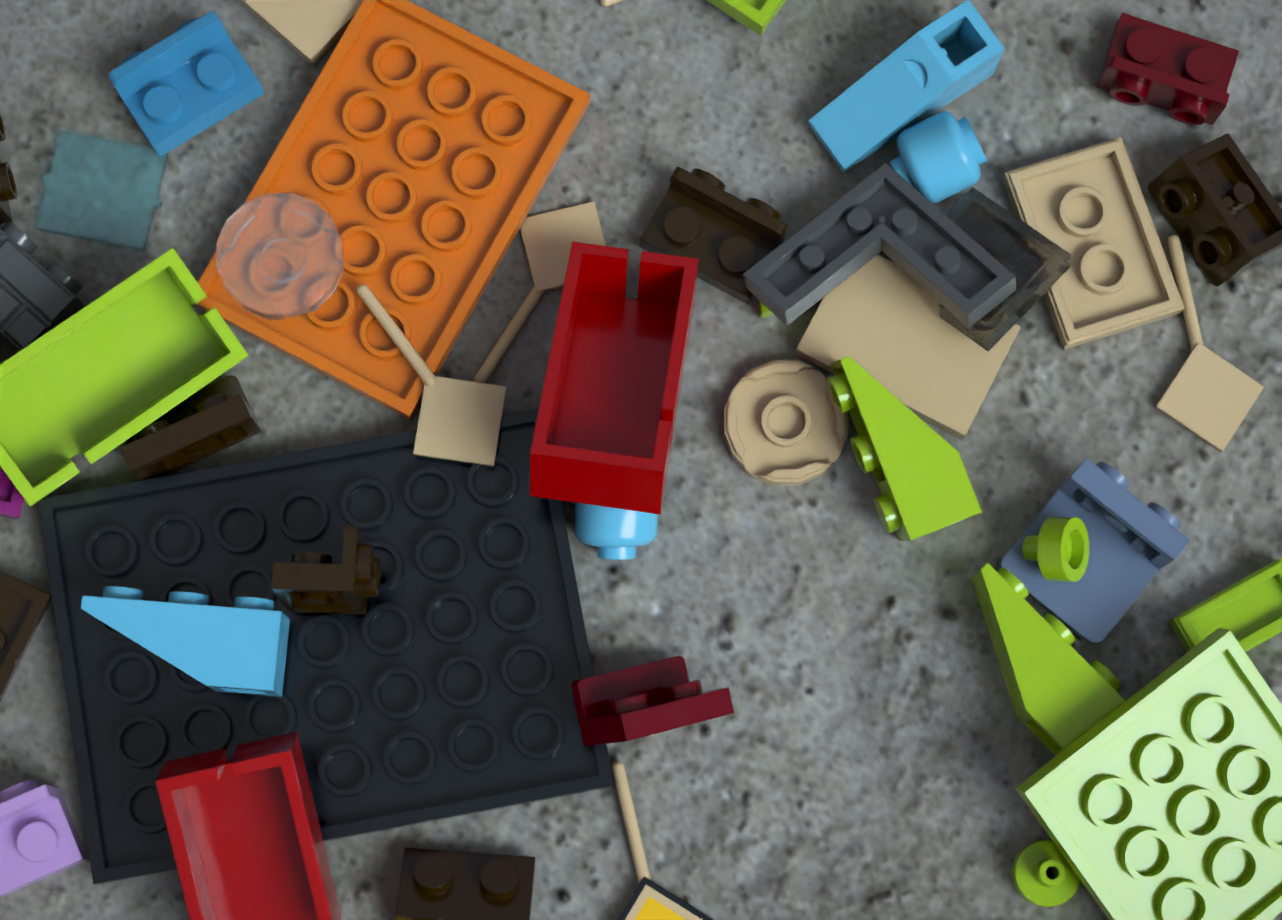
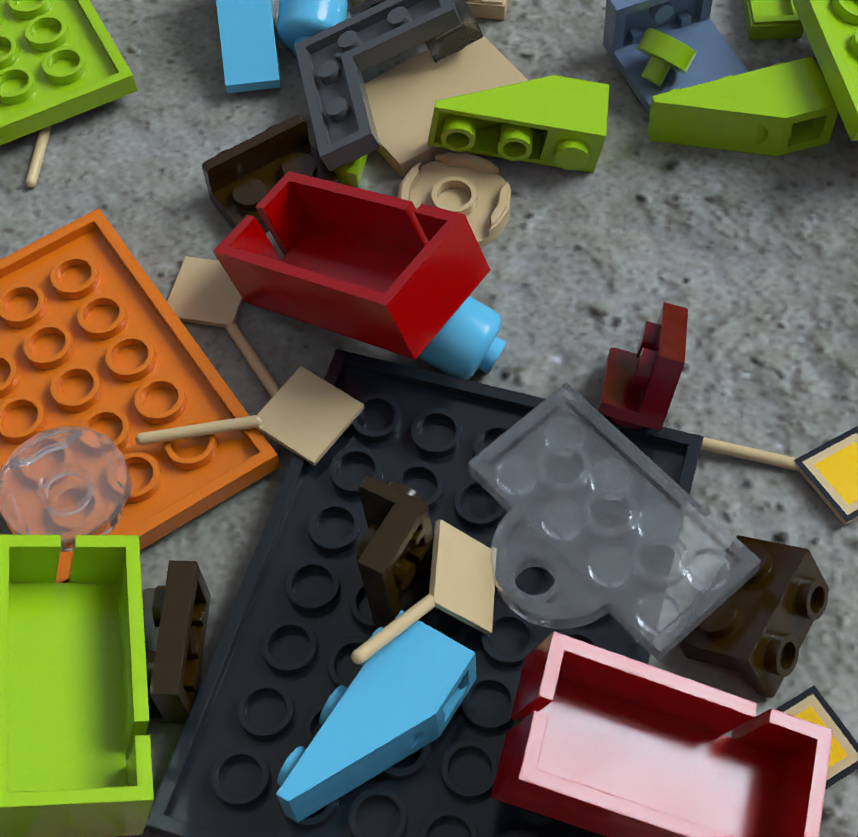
camera: 55 degrees left, 20 degrees down
none -> tan piece [351,519,497,664]
none -> clear plate [468,382,761,661]

